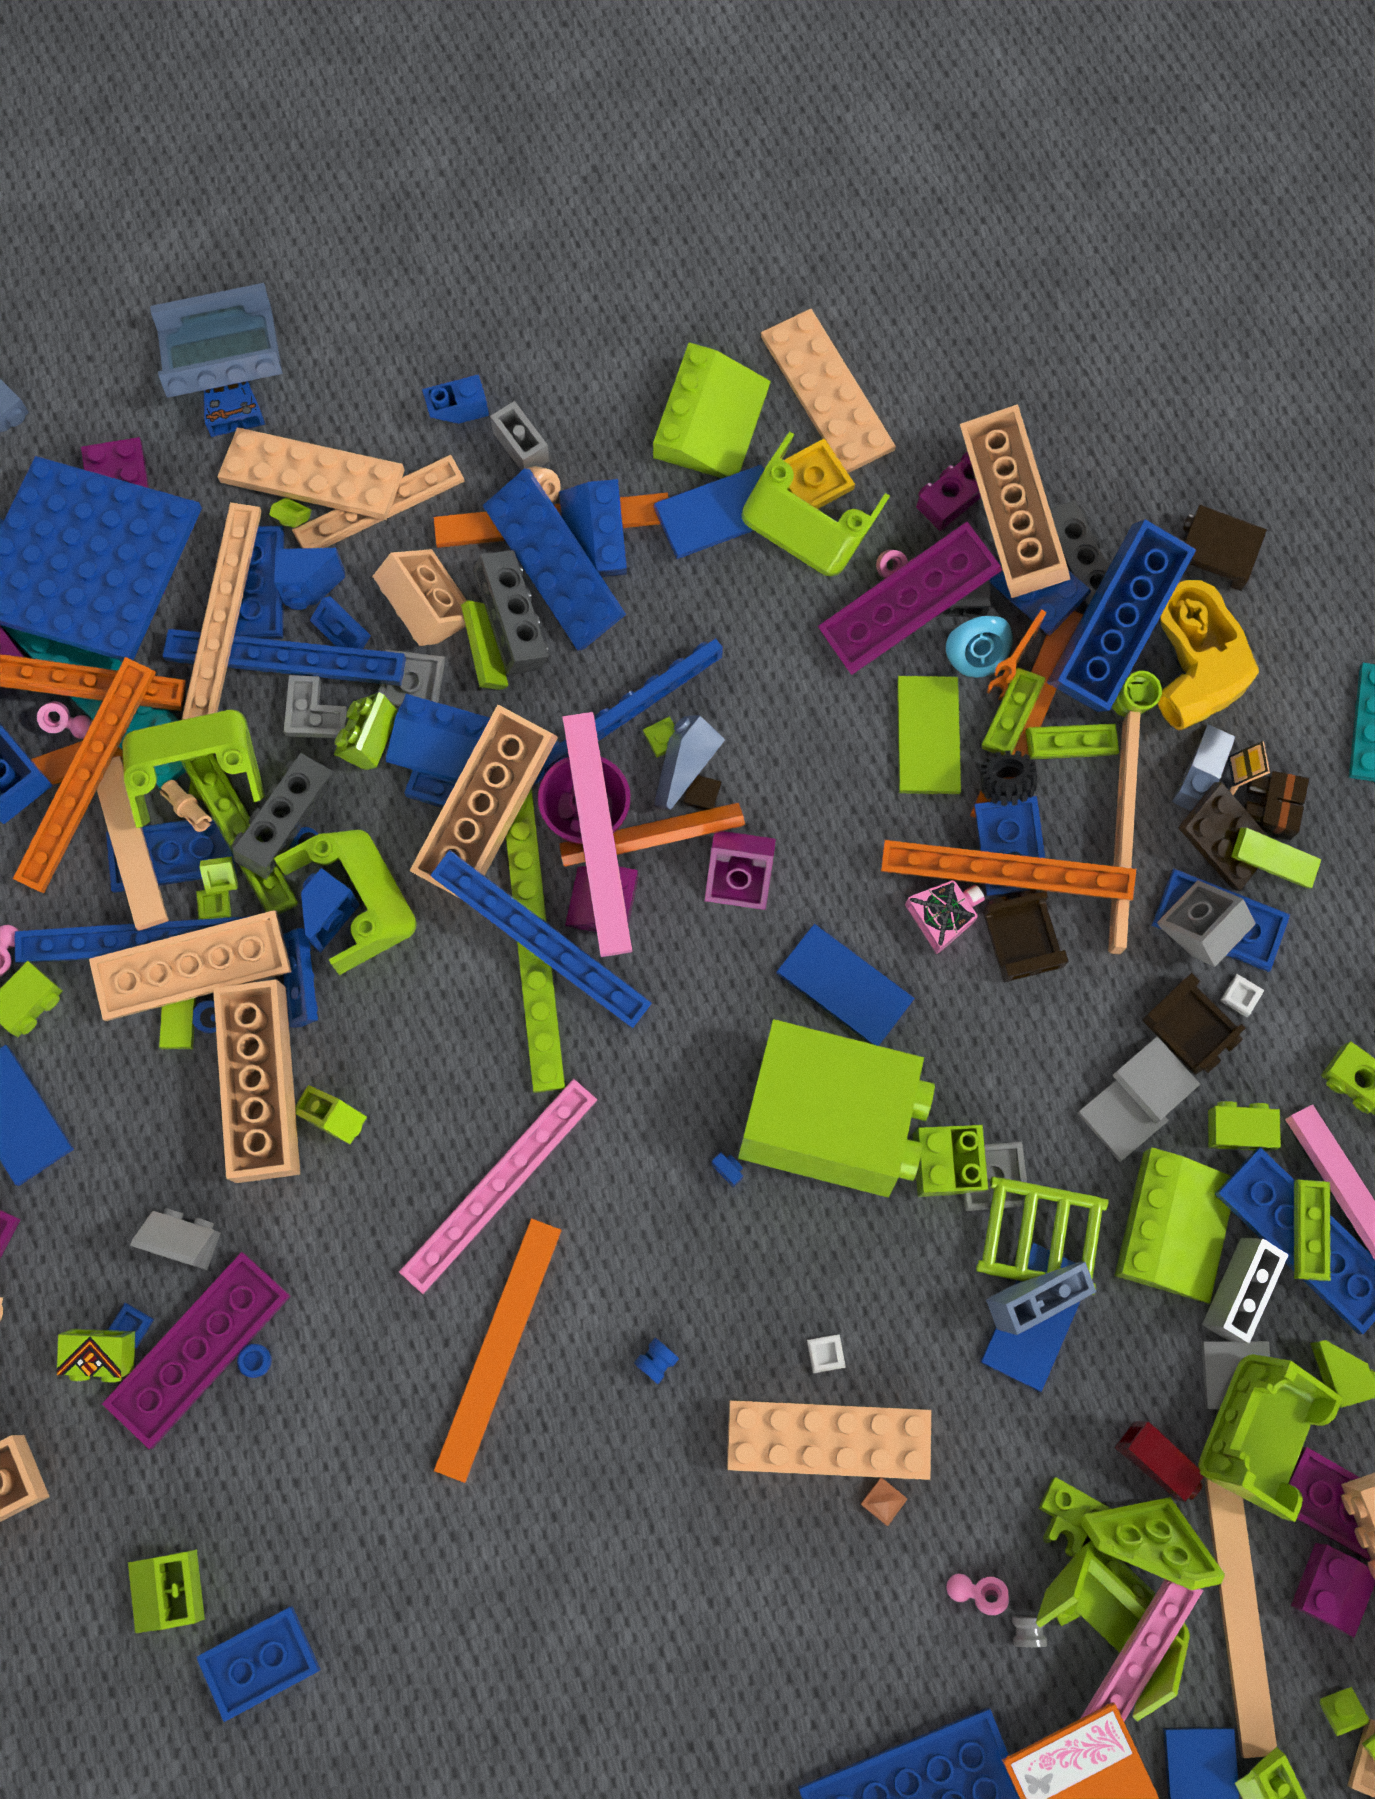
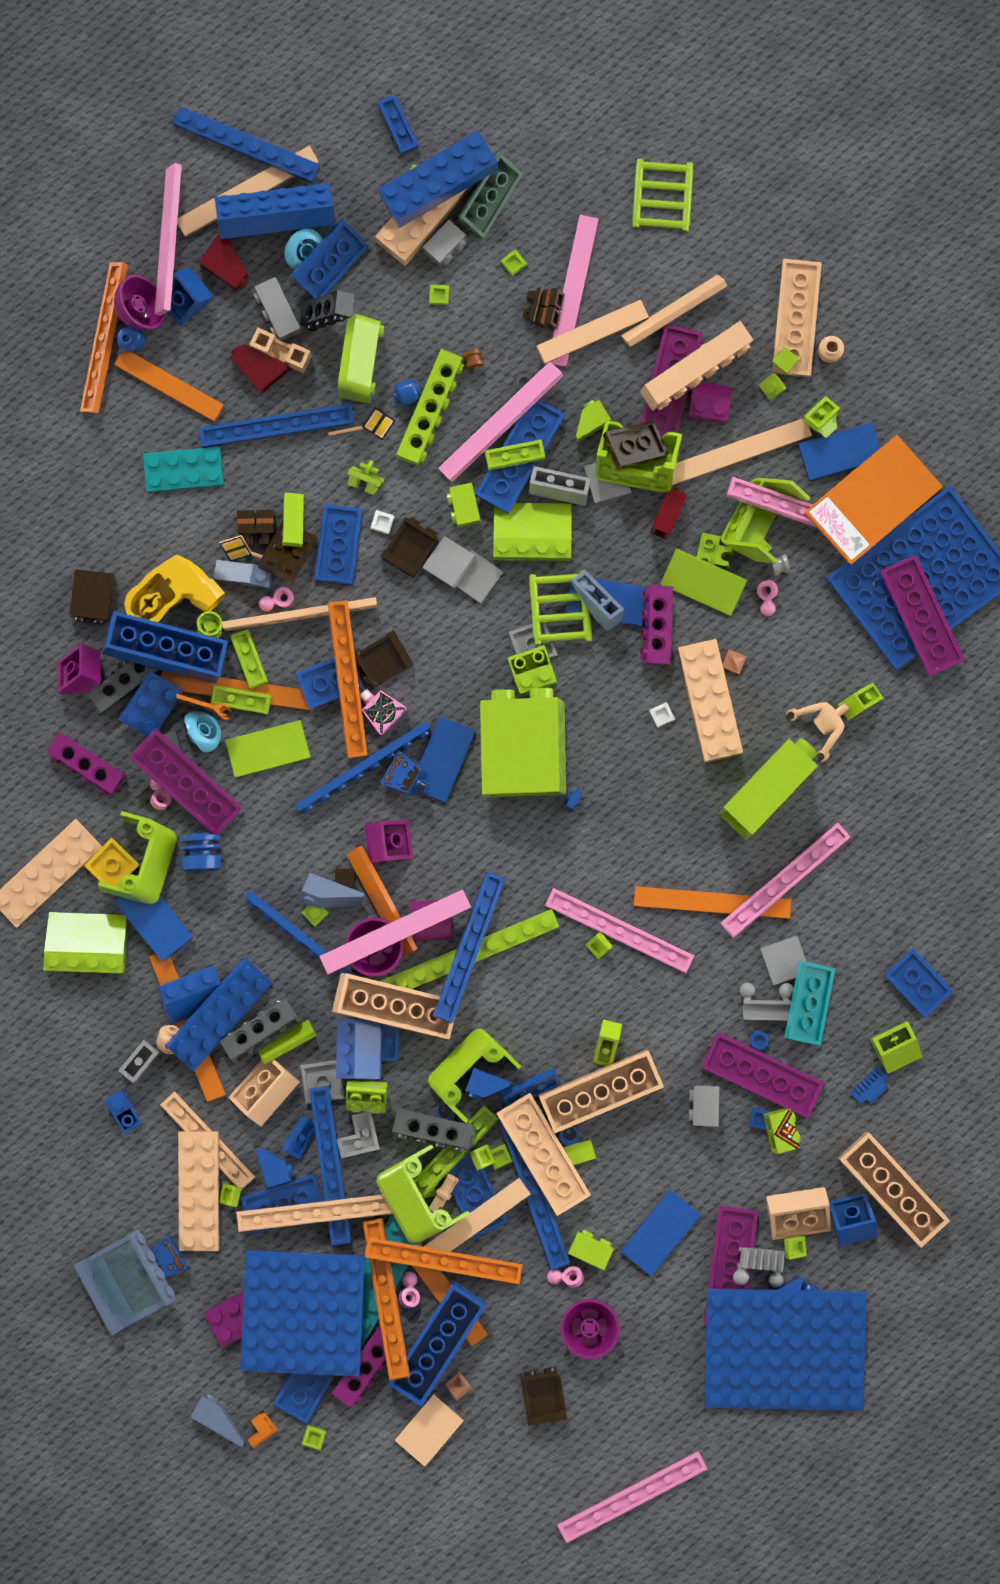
camera: 105 degrees left, 10 degrees up
blue wheel [634,1338,679,1384] -> none
light nougat brick [960,404,1071,598] -> none
black tyre [980,750,1037,806] -> none
lime plate [1081,1497,1225,1590] -> none
light grey slope [1157,880,1256,967] -> none
none -> magenta slope [58,643,101,694]
none -> blue wheel [179,833,222,871]
none -> bright pink plate [259,587,294,611]
none -> blue plate [295,721,431,813]
none -> lime hips [348,460,385,495]
none -> blue torso [380,751,430,797]
none -> lime plate [585,932,613,959]
none -> dark brown plate [603,420,669,469]
none -> magenta brick [640,585,673,665]
none -> lime tile [660,548,747,616]
none -> lime brick [718,738,818,840]
none -> bright pink tile [720,823,851,938]
none -> light grey gear [740,982,794,1021]
none -> light grey tile [760,936,806,985]
none -> teal plate [784,961,835,1046]
none -> light nougat piece [786,702,849,762]
none -> lime slope [838,682,884,721]
none -> blue piece [850,1066,889,1104]

